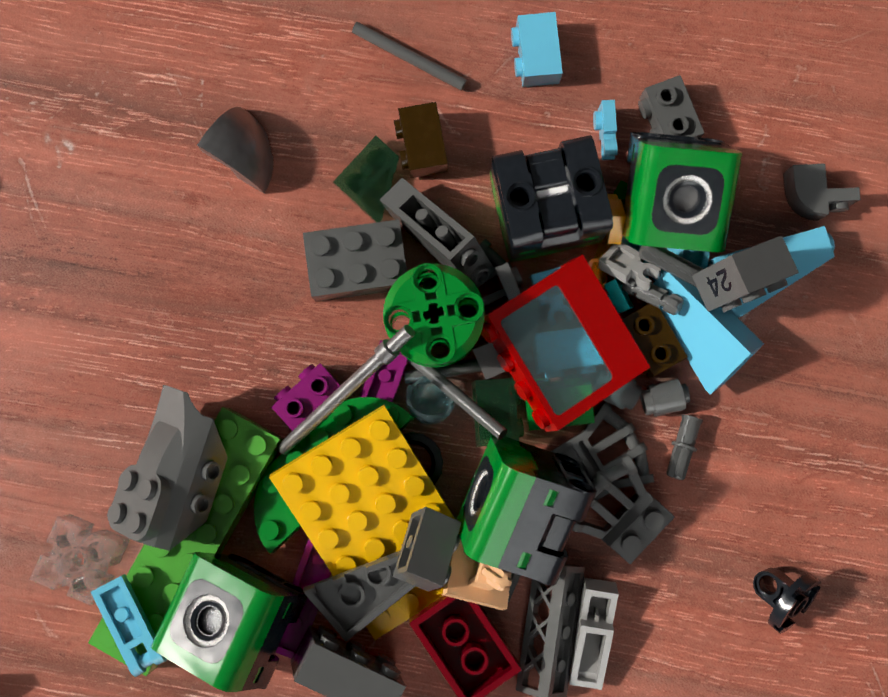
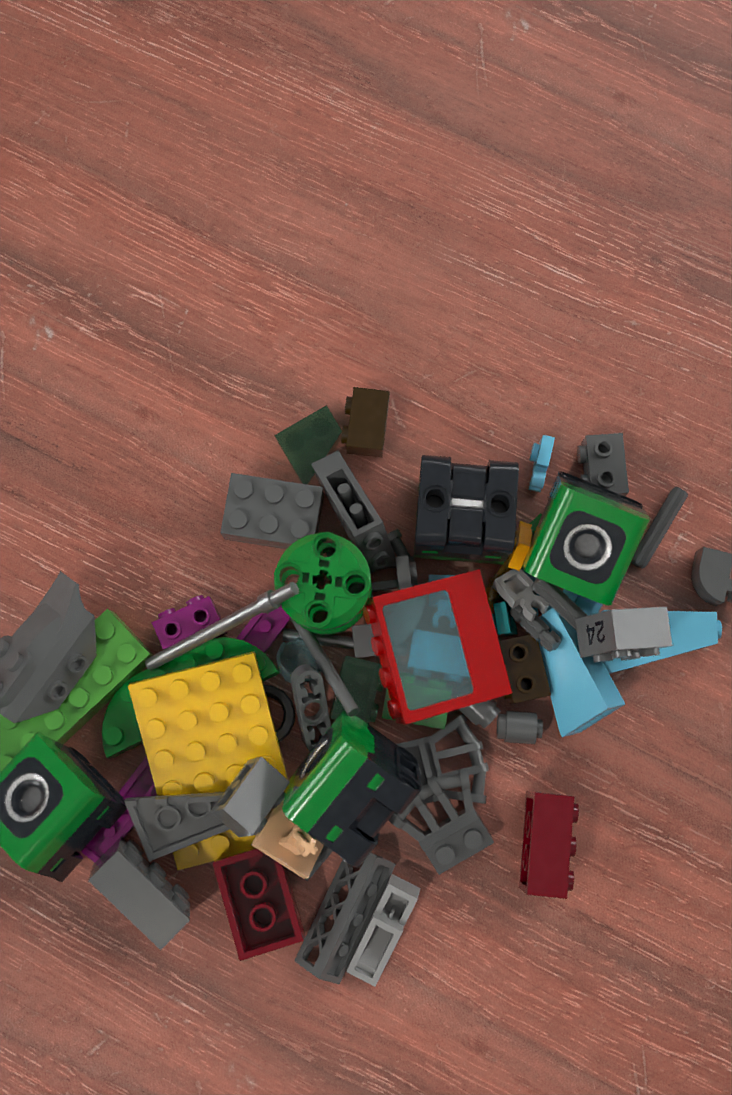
camera: 20 degrees right, 5 degrees down
flat silver brick [197,107,274,193] -> none
dark grey bar [352,22,467,91] -> none
medium azure piece [511,12,563,87] -> none
dark grey axle [666,414,703,480] -> none
black tile [753,568,821,634] -> none
none -> dark grey beam [291,664,331,752]
none -> dark red brick [519,791,579,899]
none -> dark grey axle [631,487,688,569]

